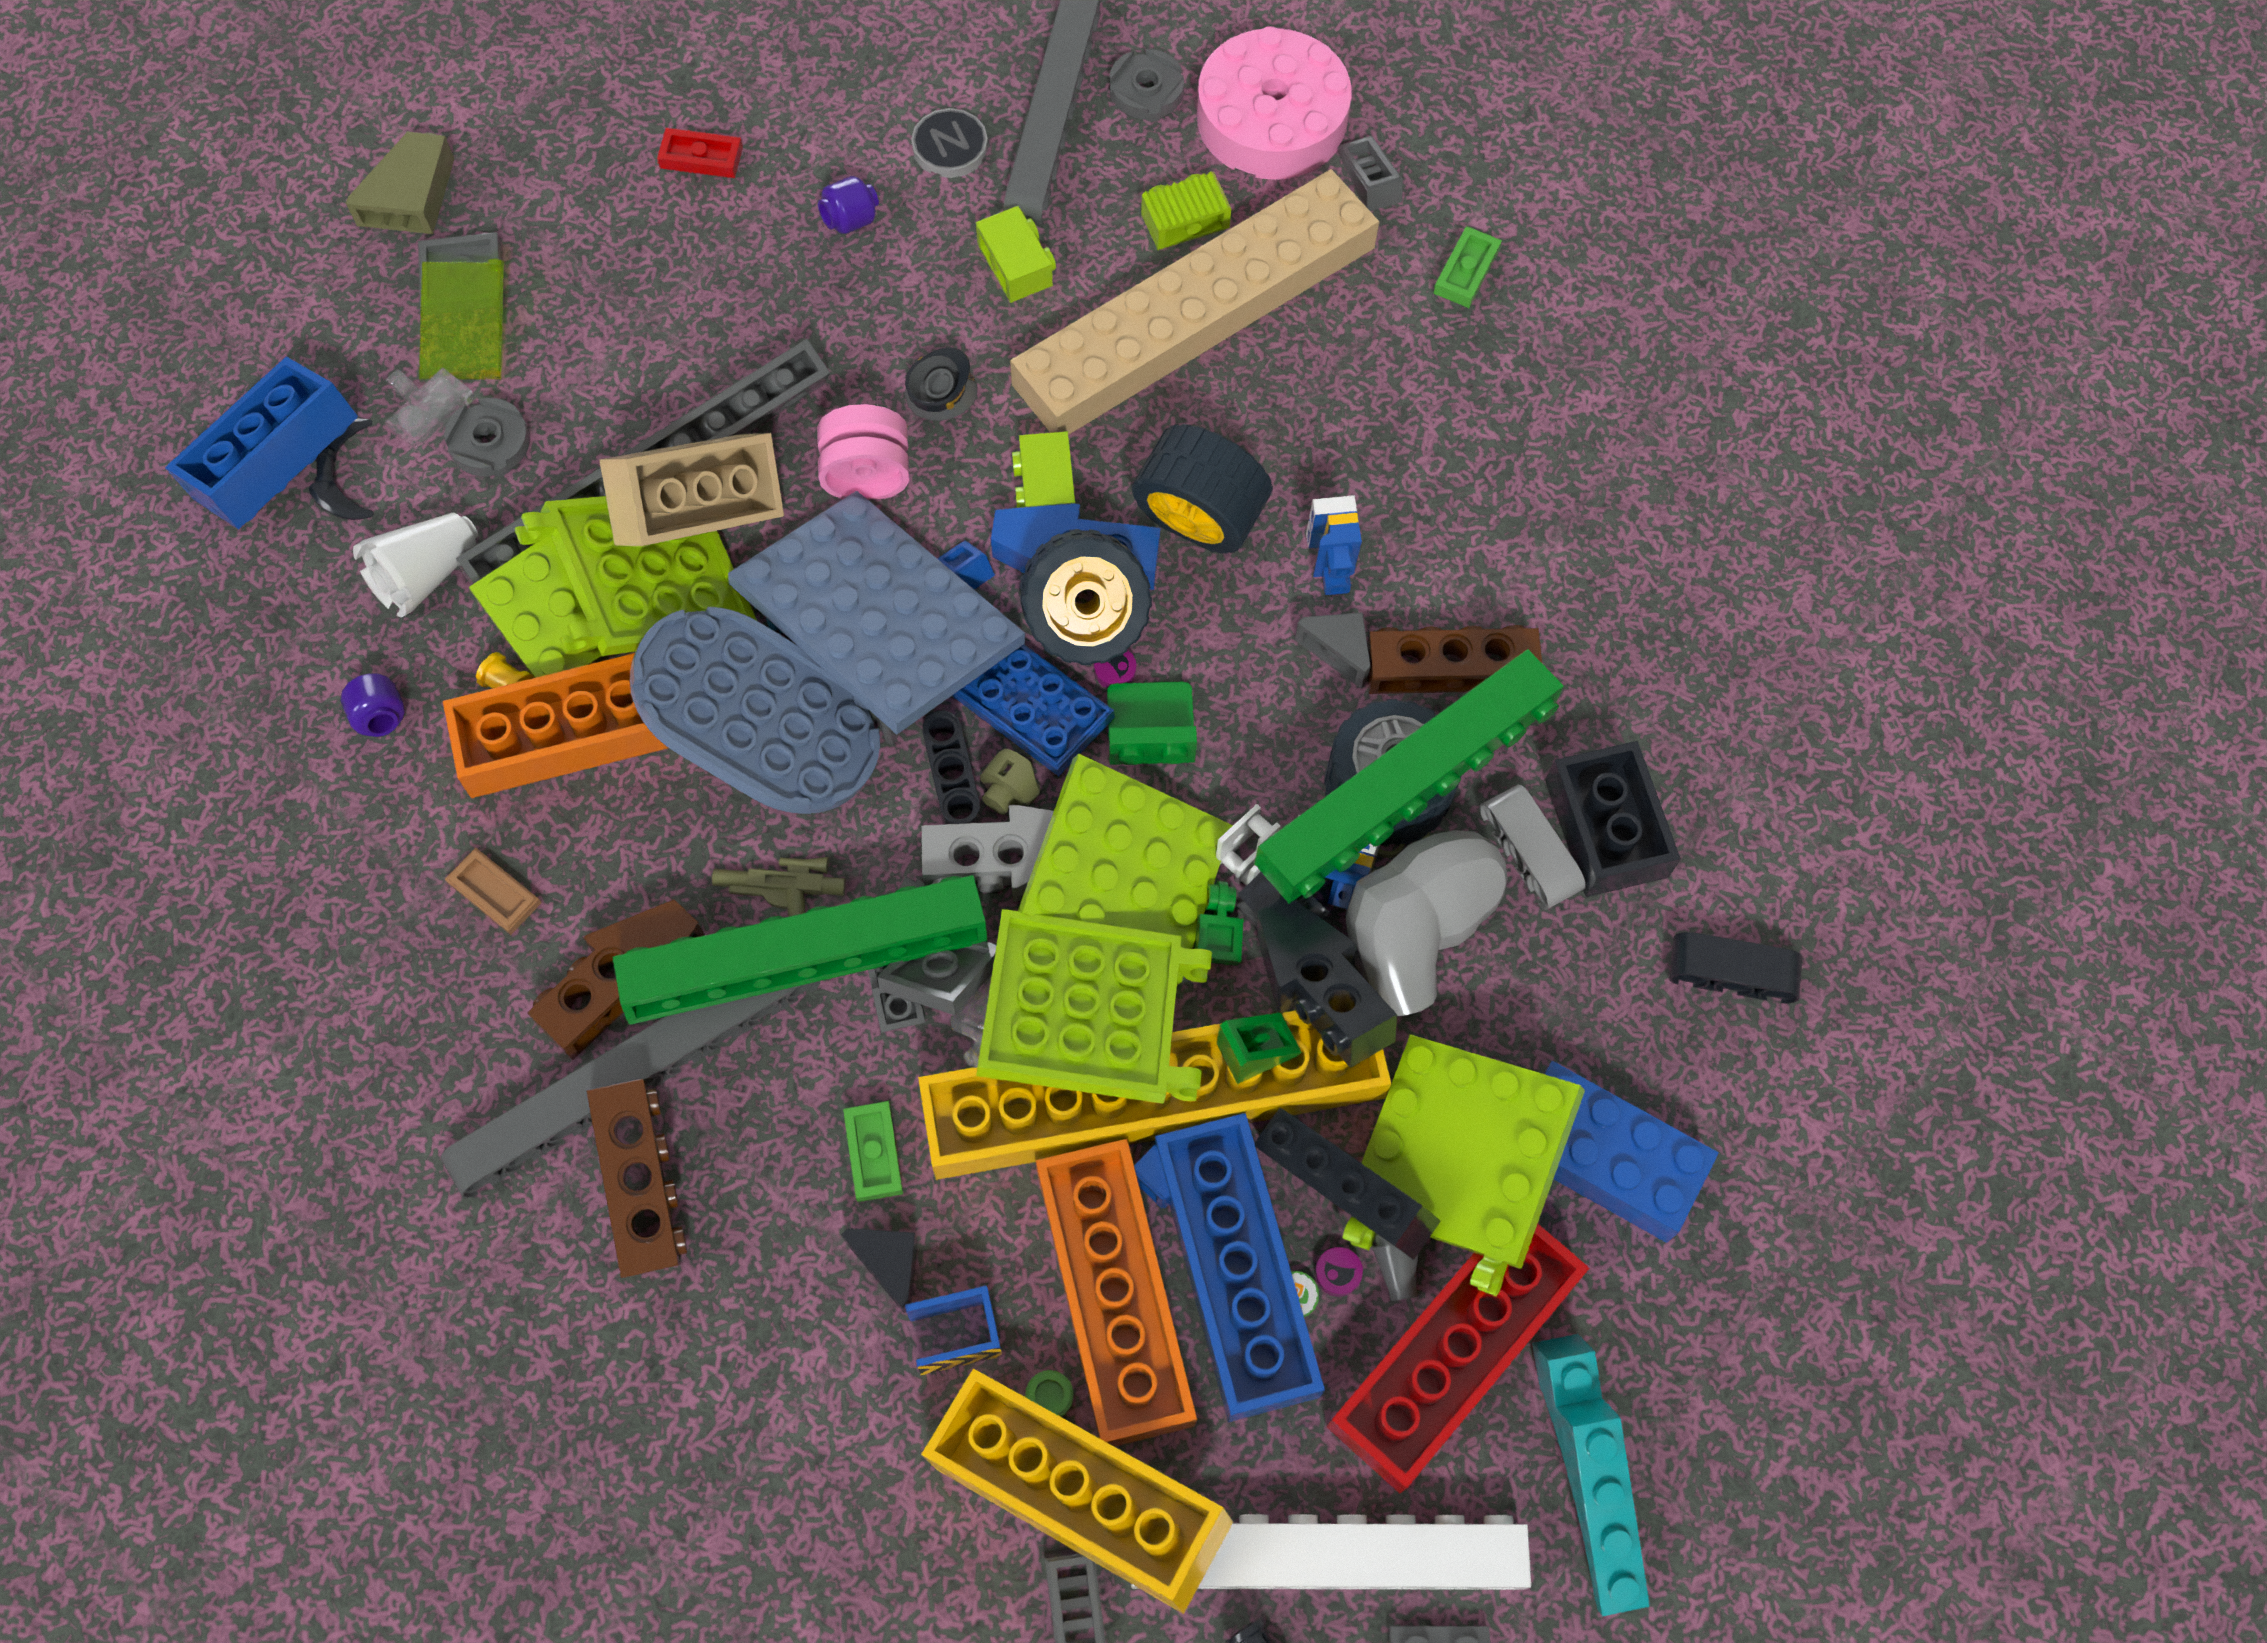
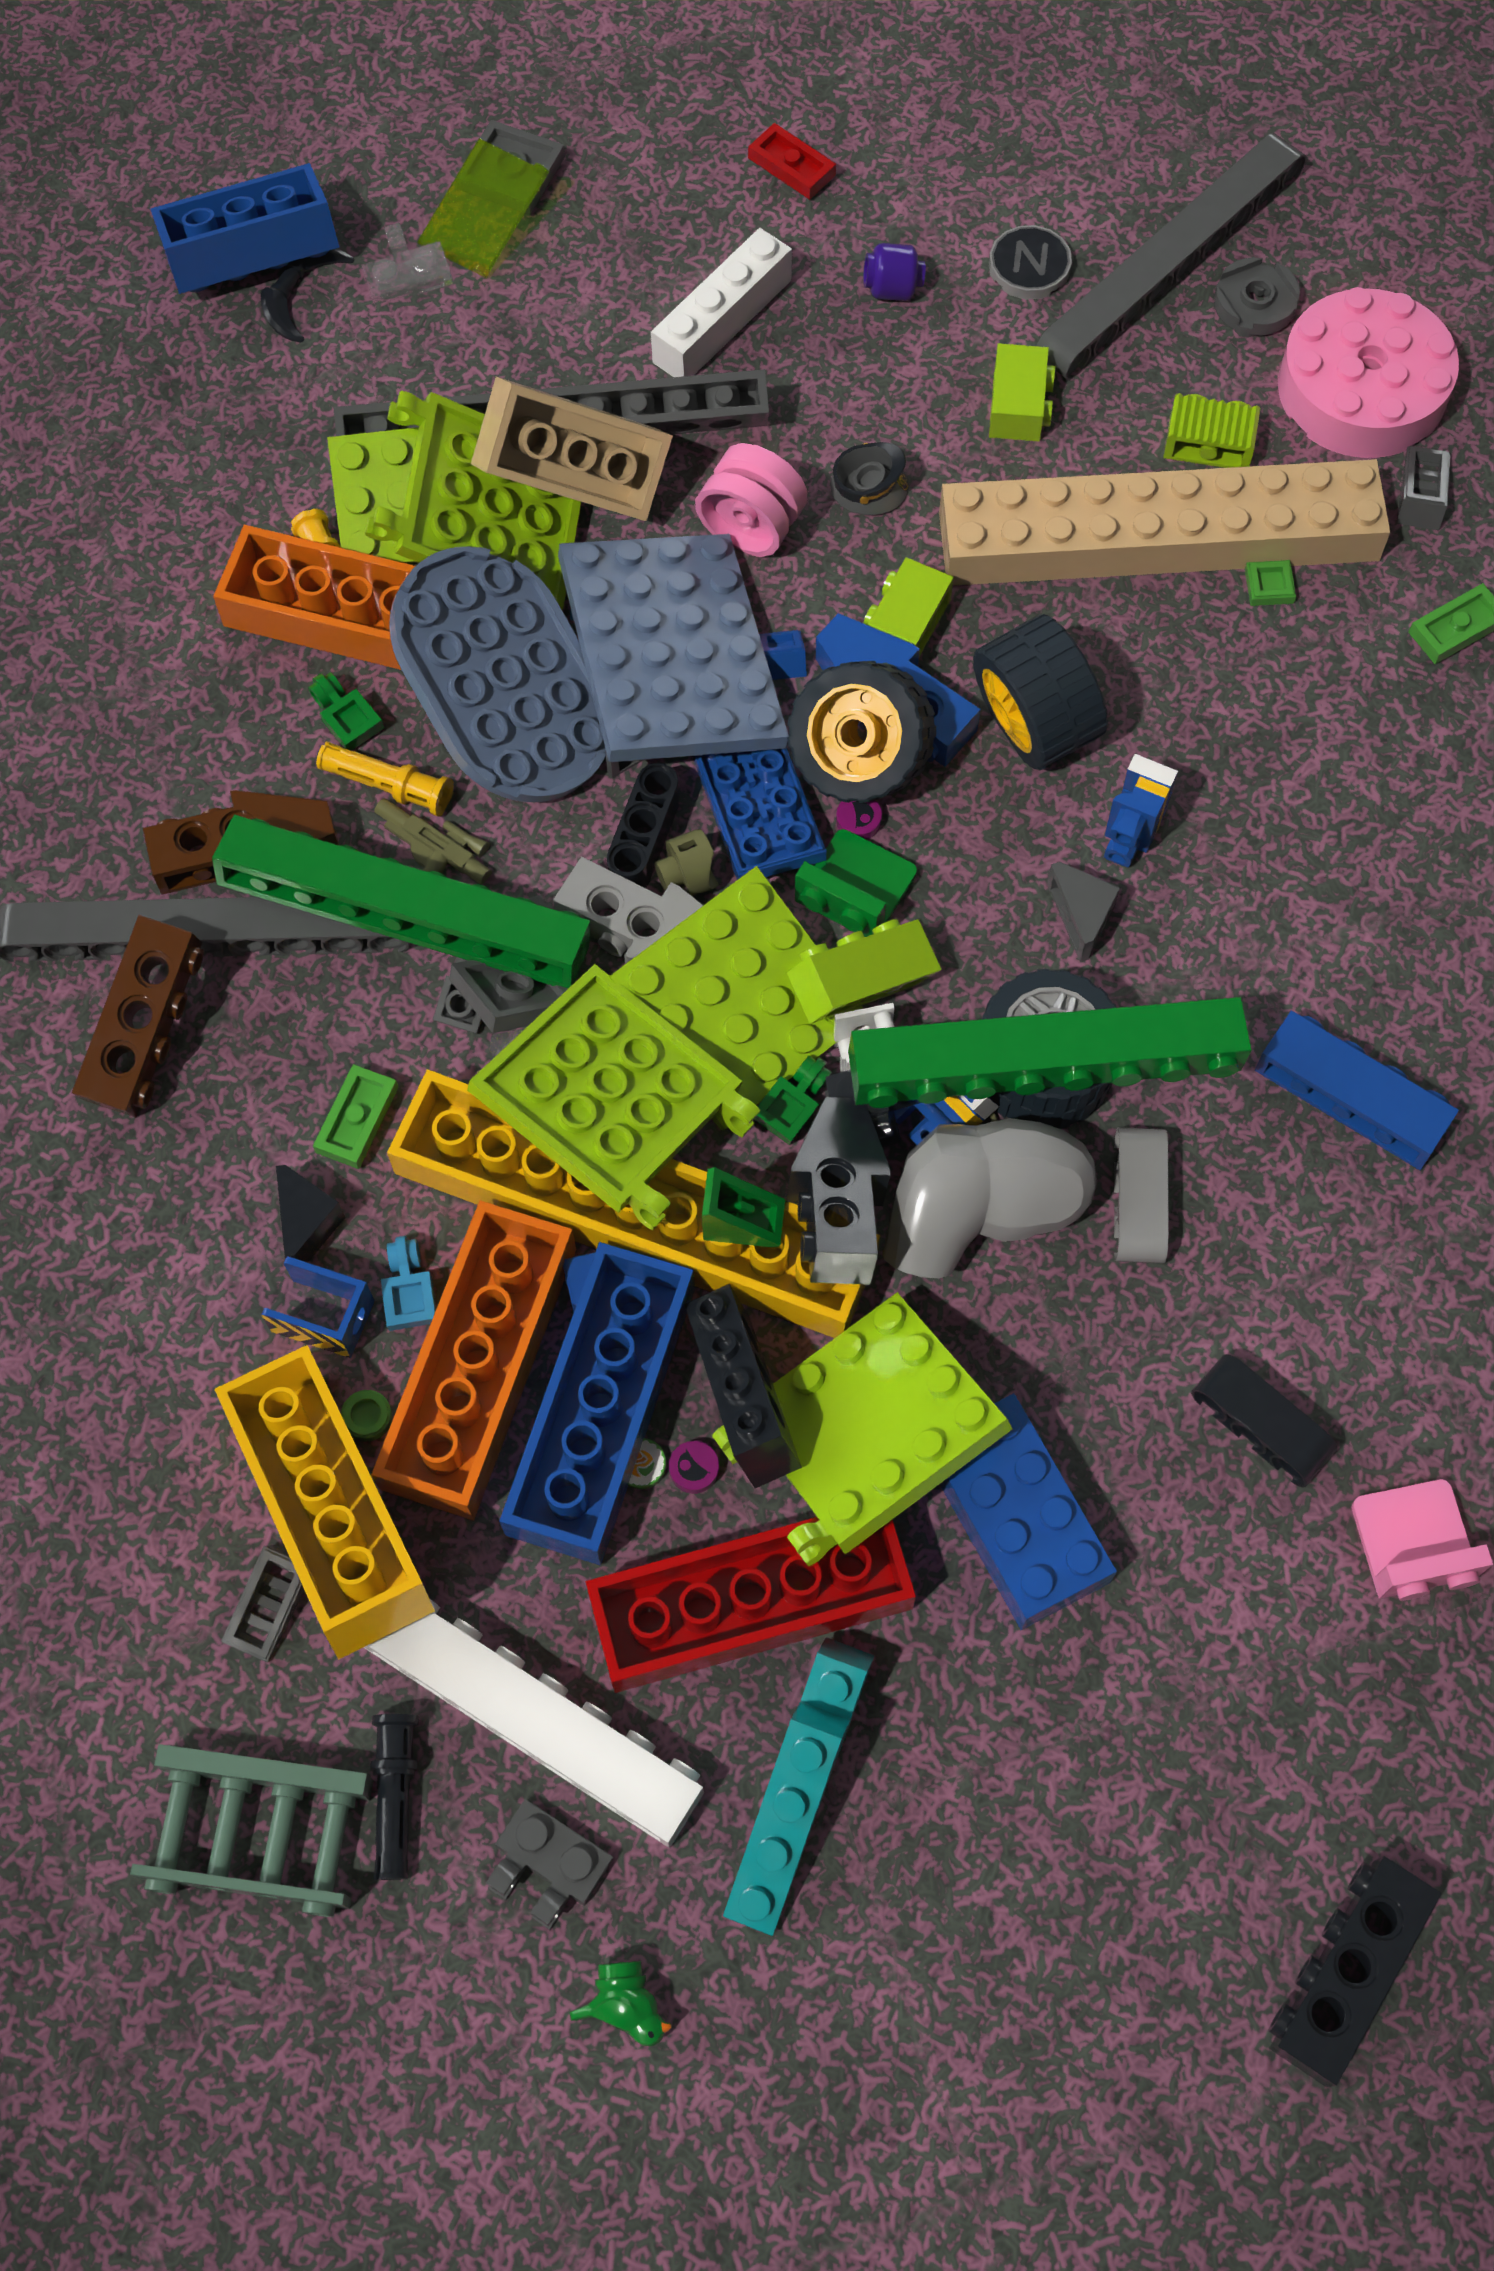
camera: 35 degrees right, 0 degrees up
dark purple head [340,673,405,737] -> none
olive slope [346,132,455,234] -> none
white cone [353,513,478,617] -> none
dark grey plate [444,398,530,477] -> none
medium nougat tile [445,848,542,935] -> none
reddish brown brick [1367,625,1542,694] -> none
dark grey cone [1372,1235,1418,1301] -> none
black brick [1545,741,1681,897] -> none
none -> green plate [308,672,384,751]
none -> yellow pin [316,741,454,817]
none -> dark azure plate [381,1235,436,1331]
none -> white brick [651,228,792,377]
none -> lime brick [786,919,942,1024]
none -> bright green tile [1245,560,1296,606]
none -> blue brick [1255,1010,1459,1170]
none -> black brick [1268,1856,1442,2087]
none -> bright pink bracket [1351,1479,1493,1601]

